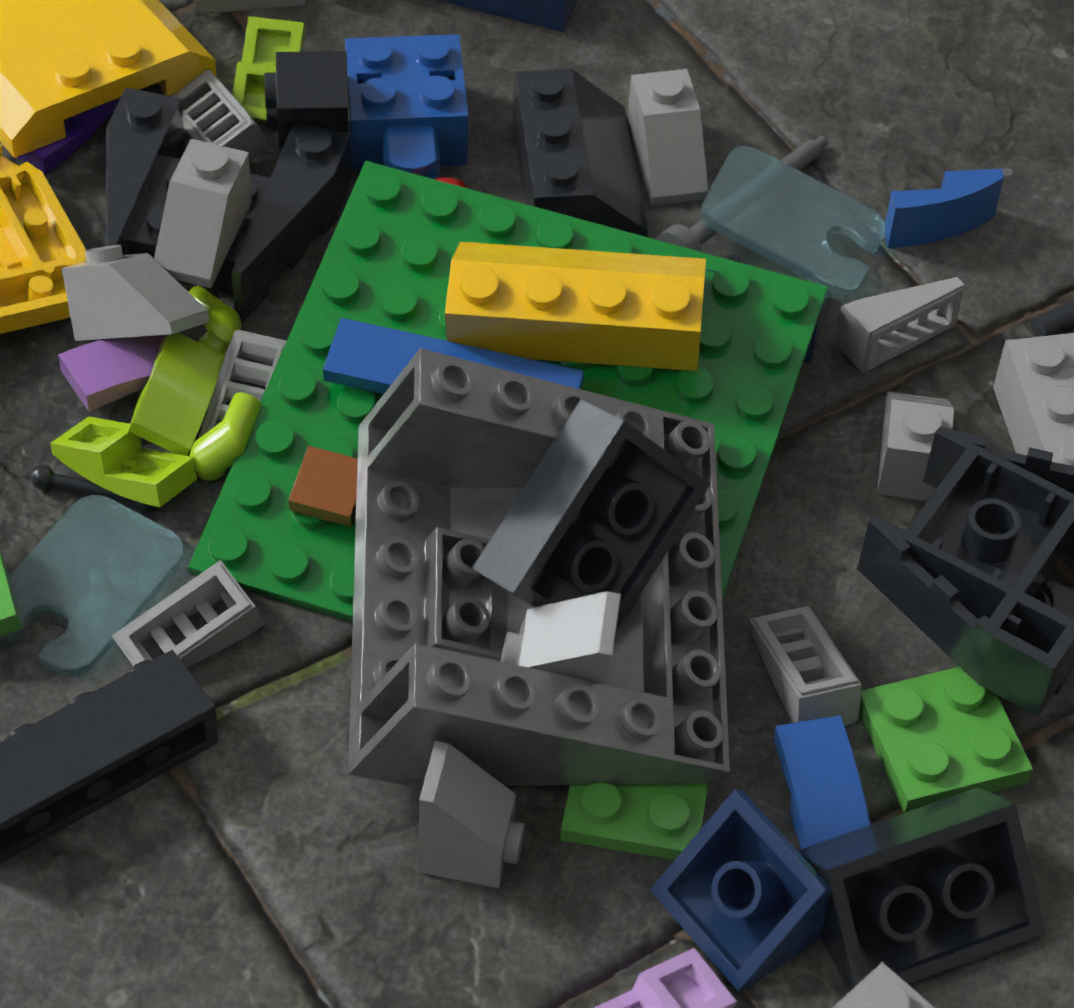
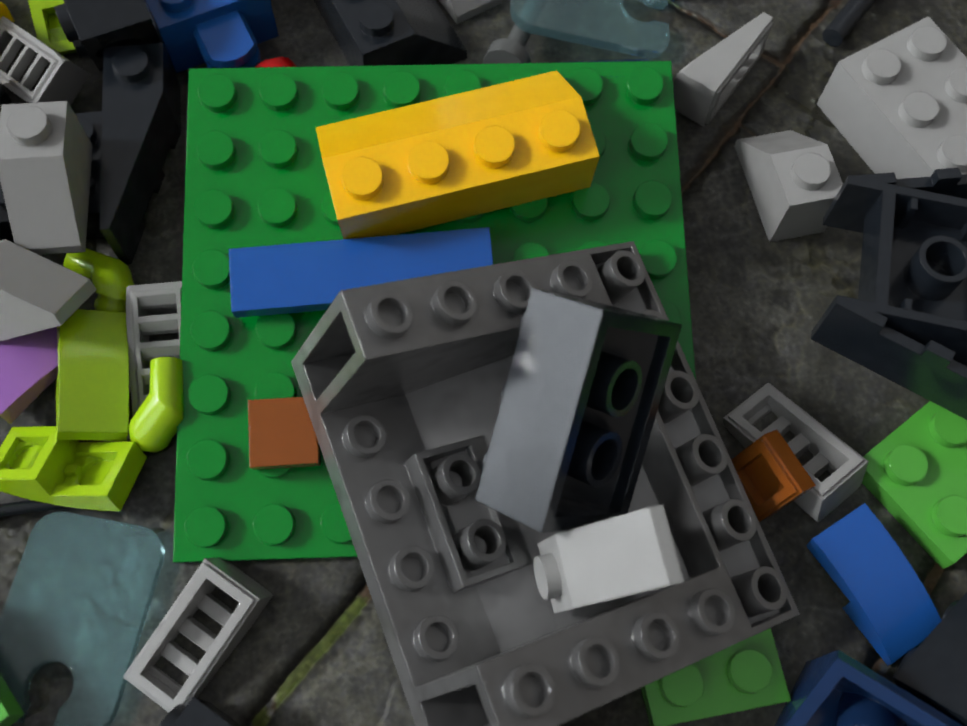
camera: 20 degrees left, 15 degrees up
none -> dark orange tile [731,429,816,522]

